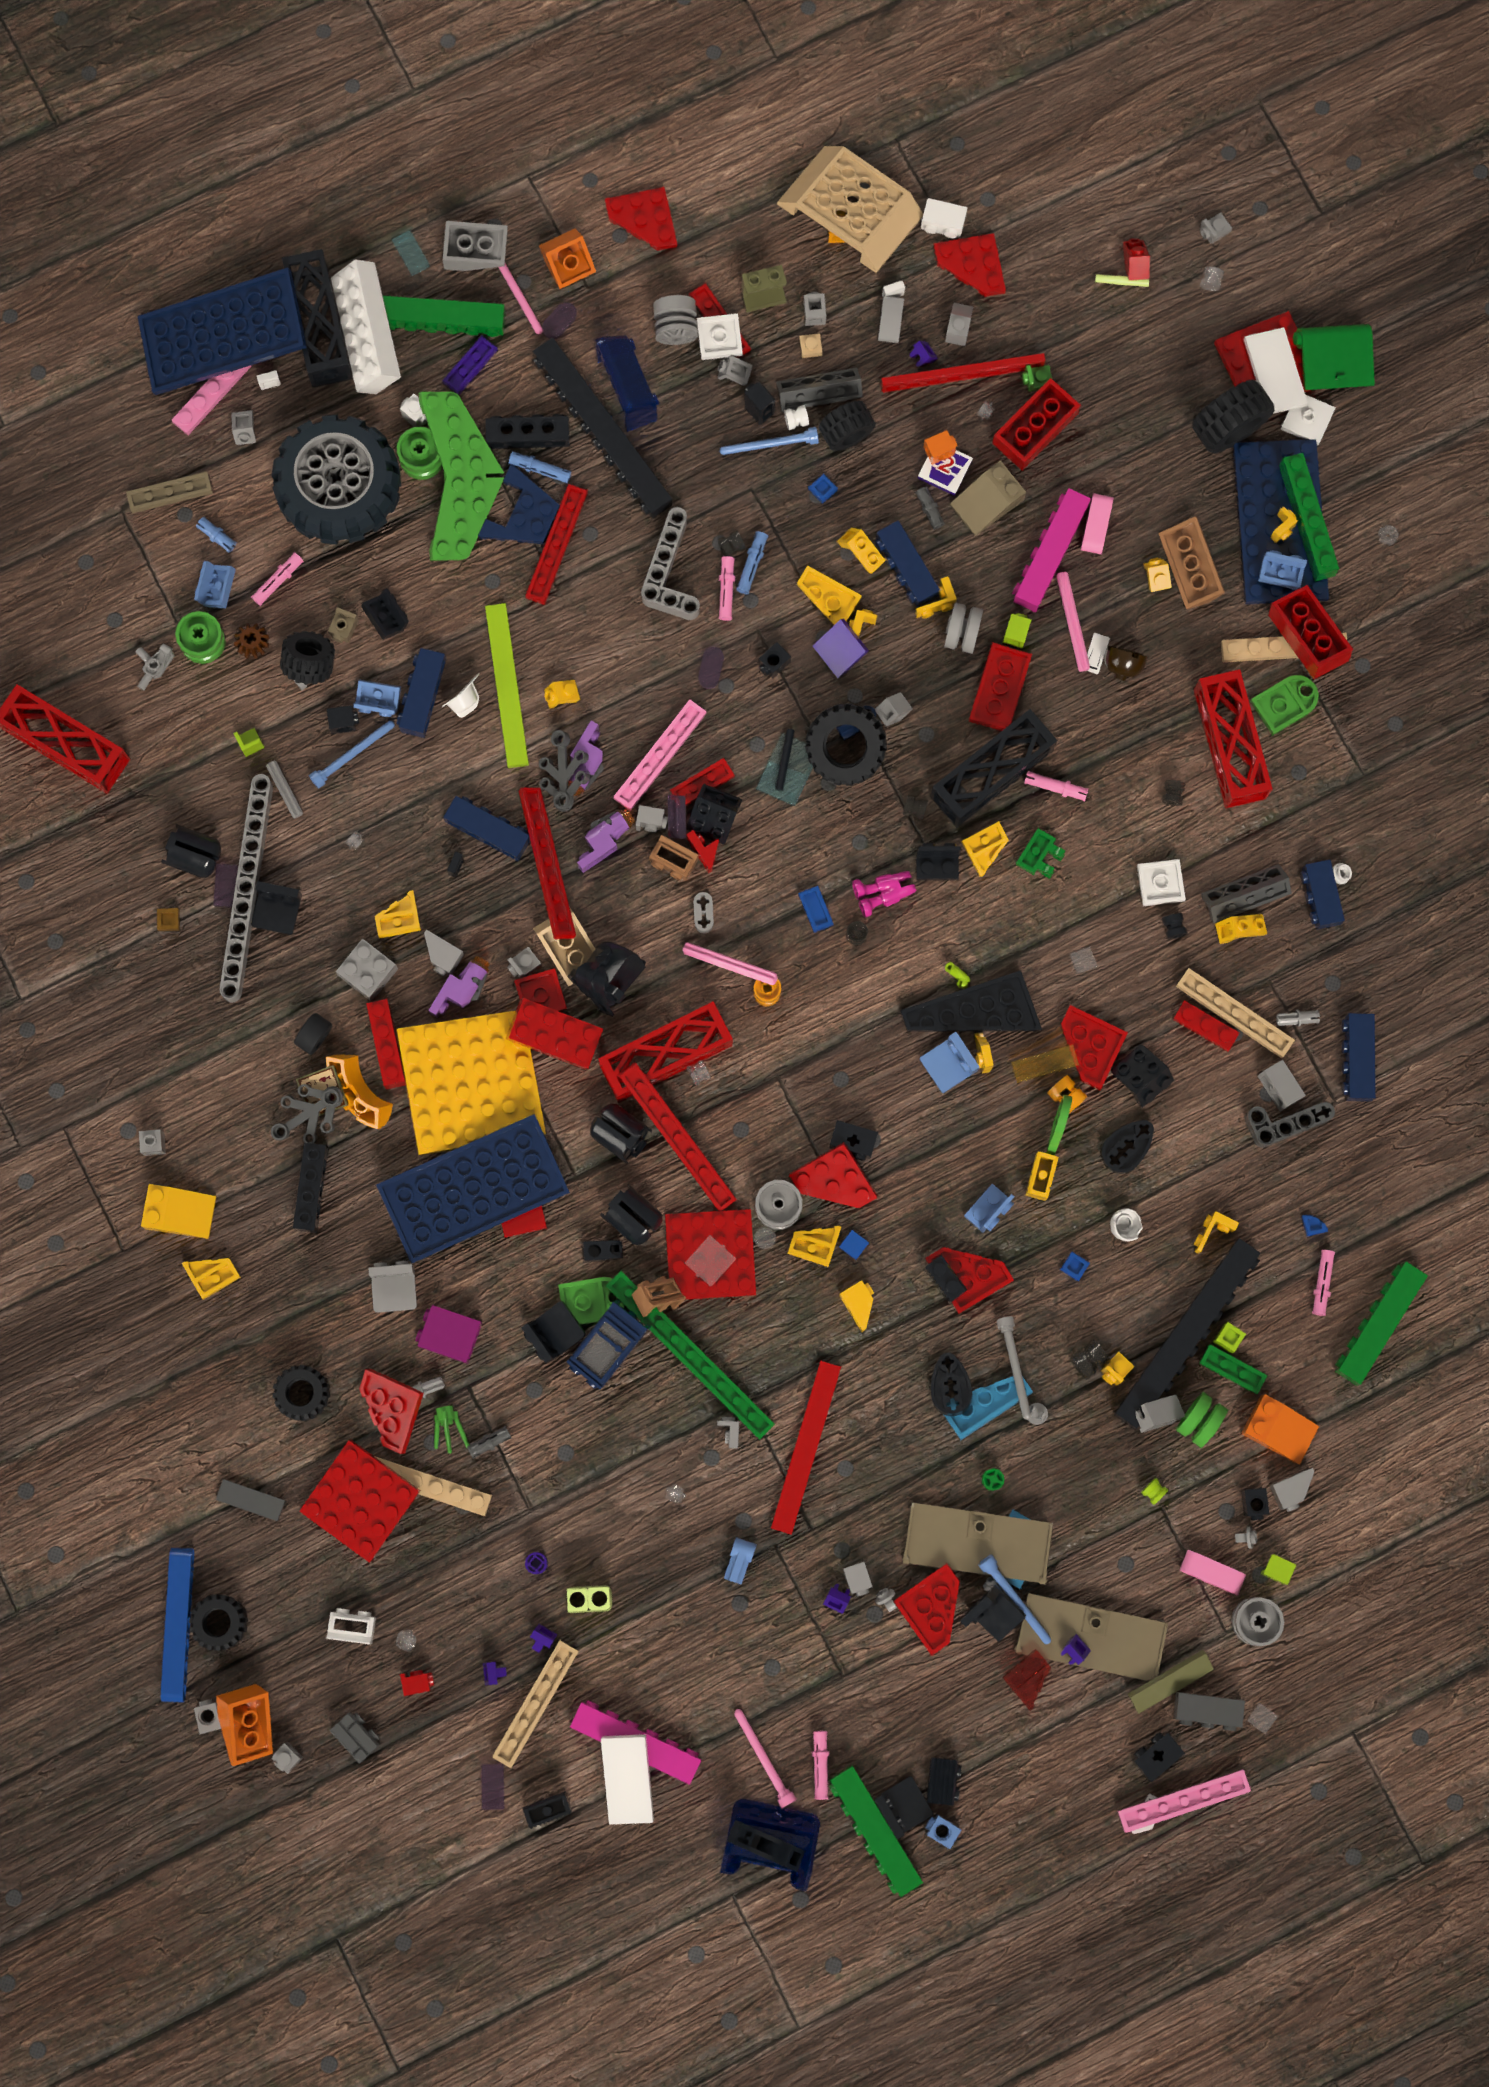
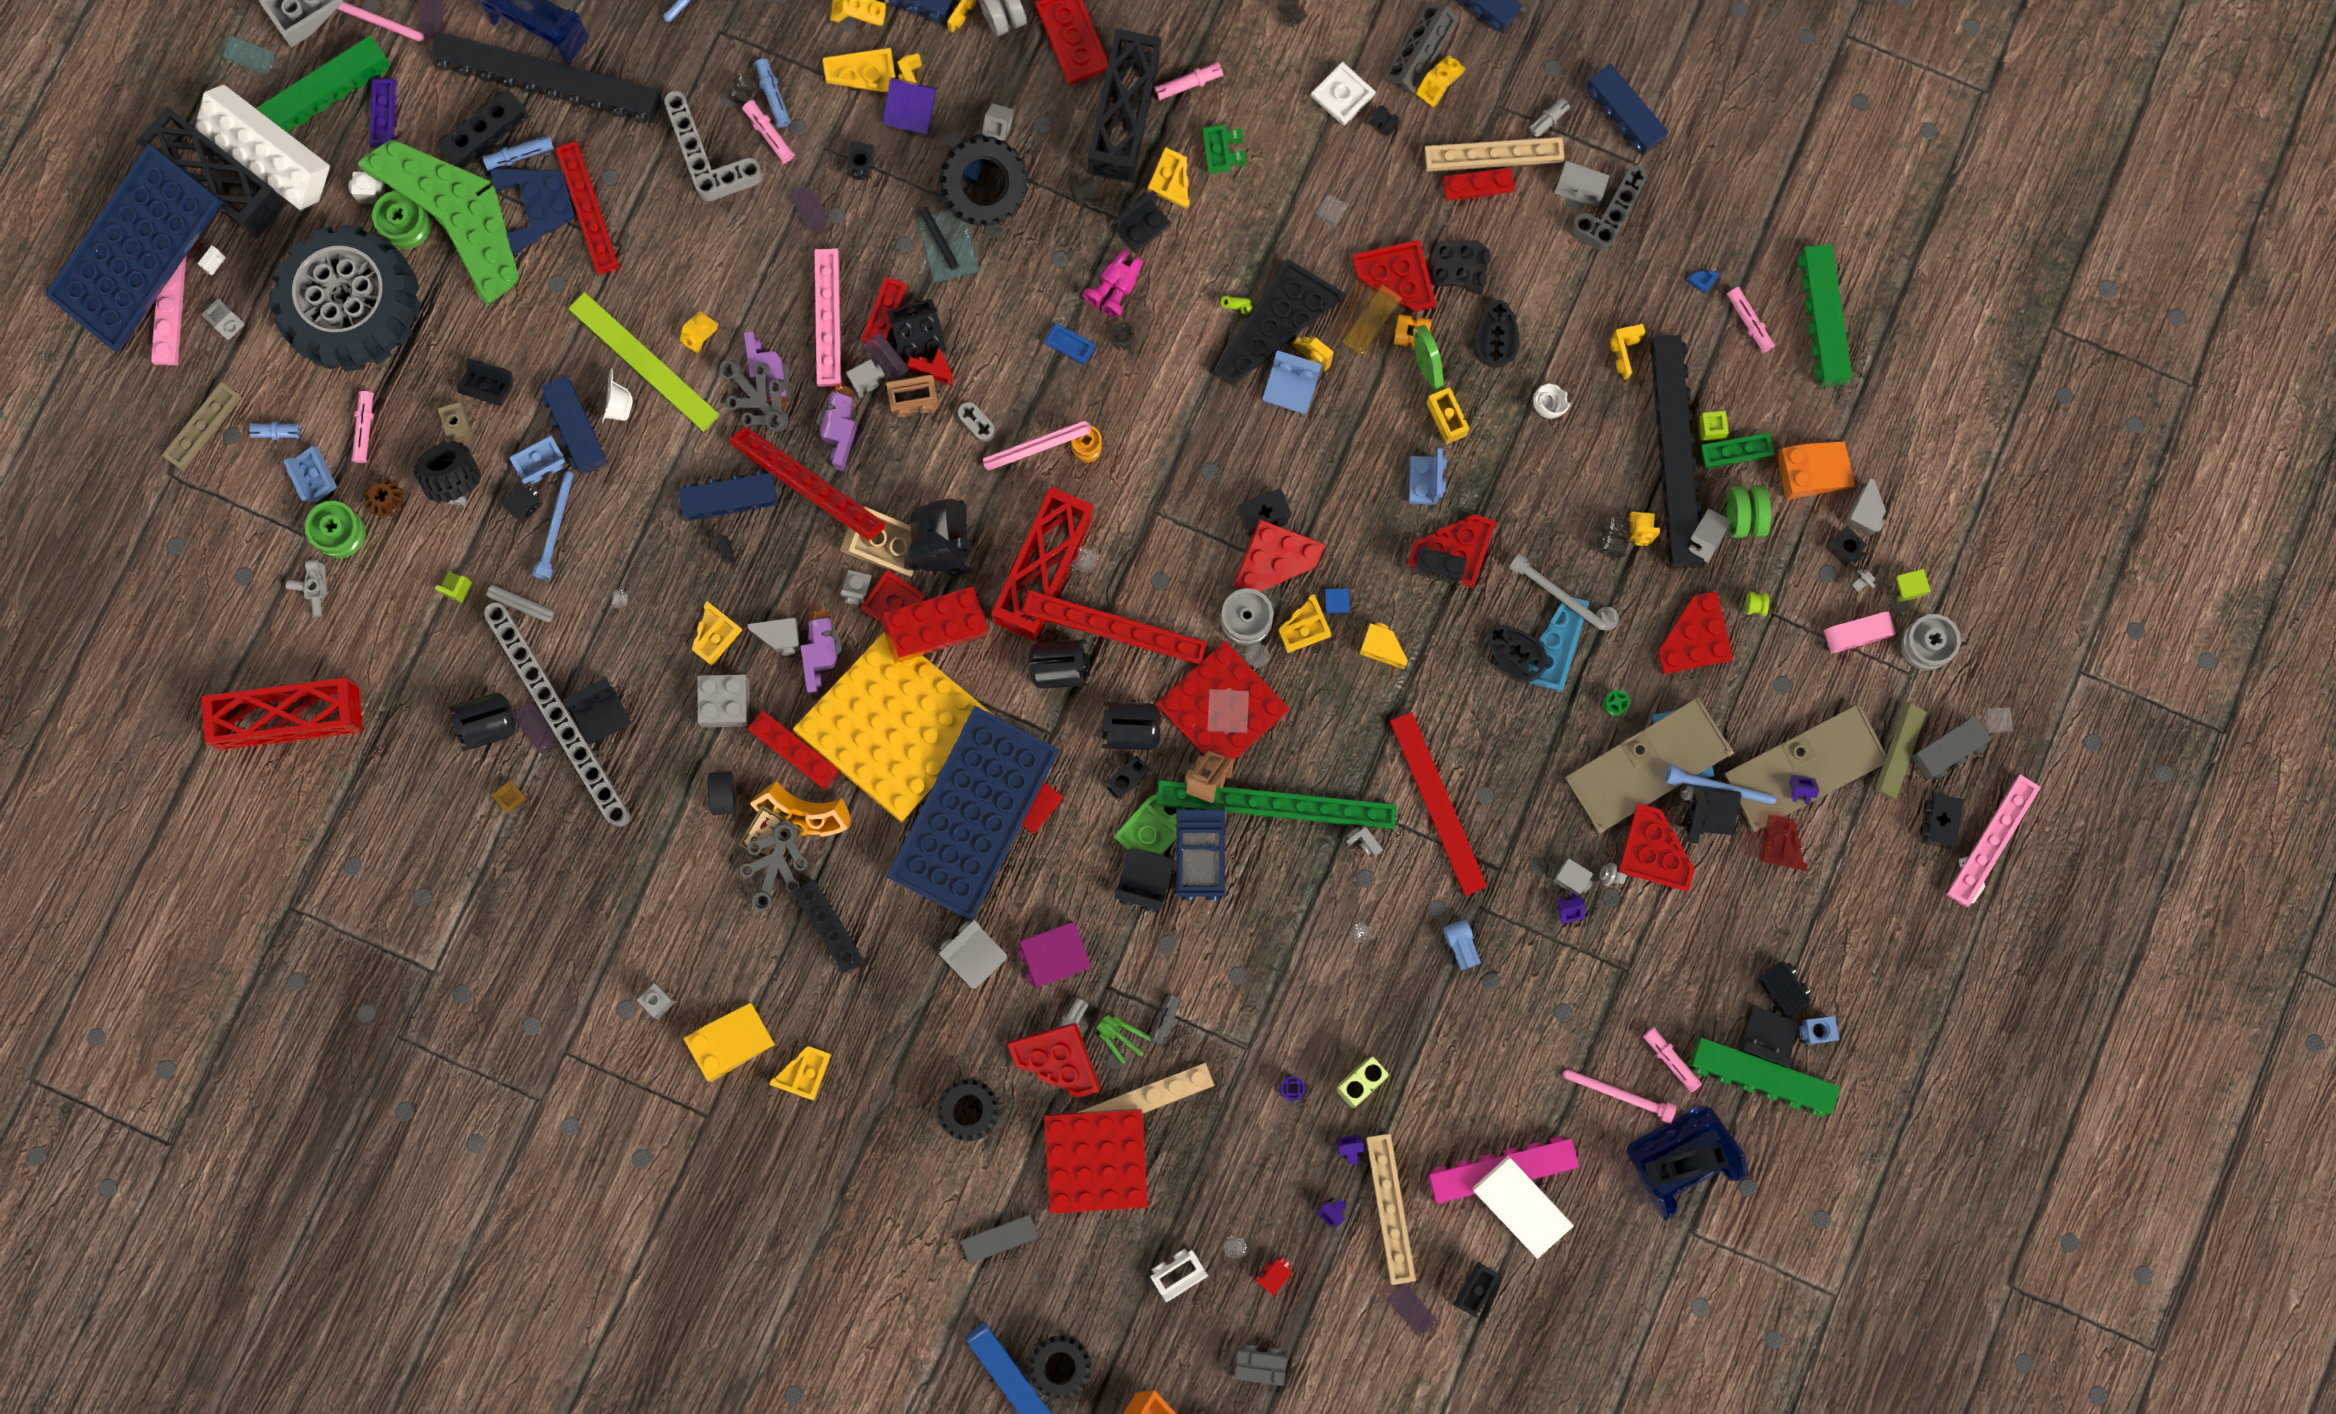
camera: 40 degrees left, 0 degrees up
blue tile [1060,1252,1090,1281] -> none
none -> red plate [1658,591,1733,675]

